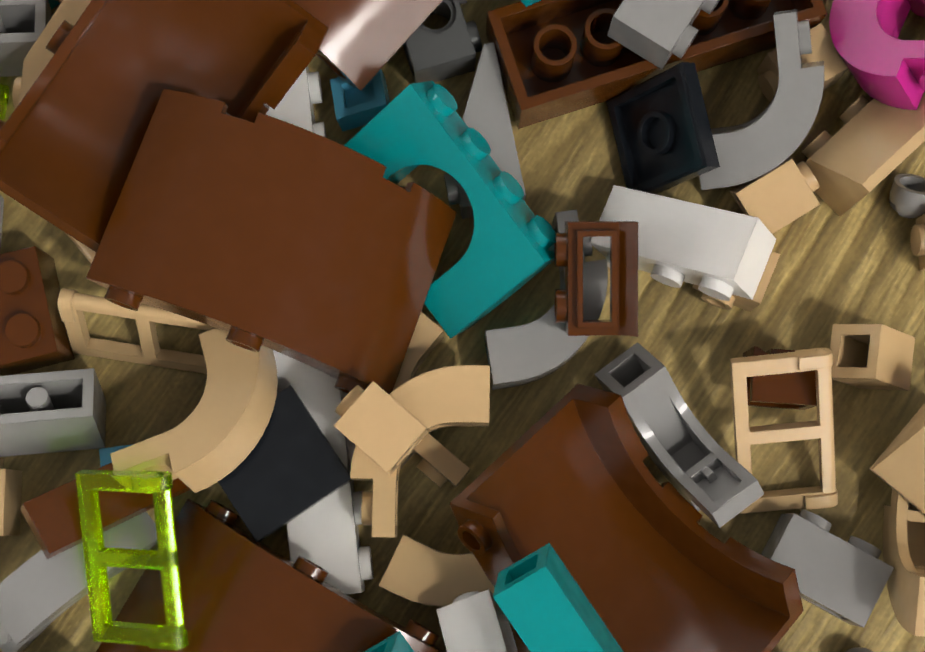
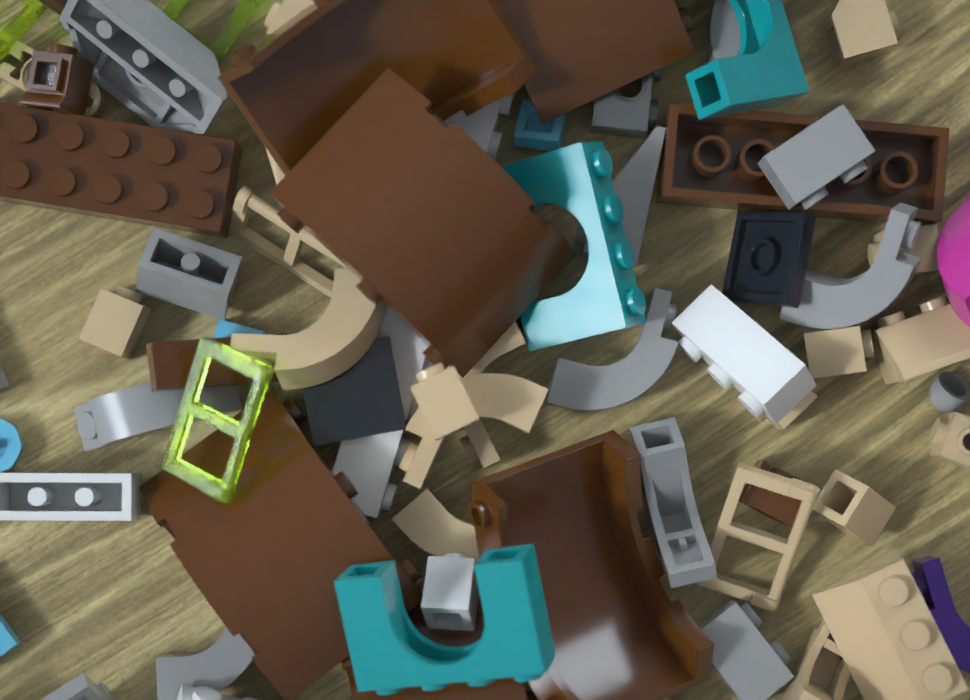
camera: 25 degrees right, 5 degrees up
reddish brown window [554,221,638,337] -> none

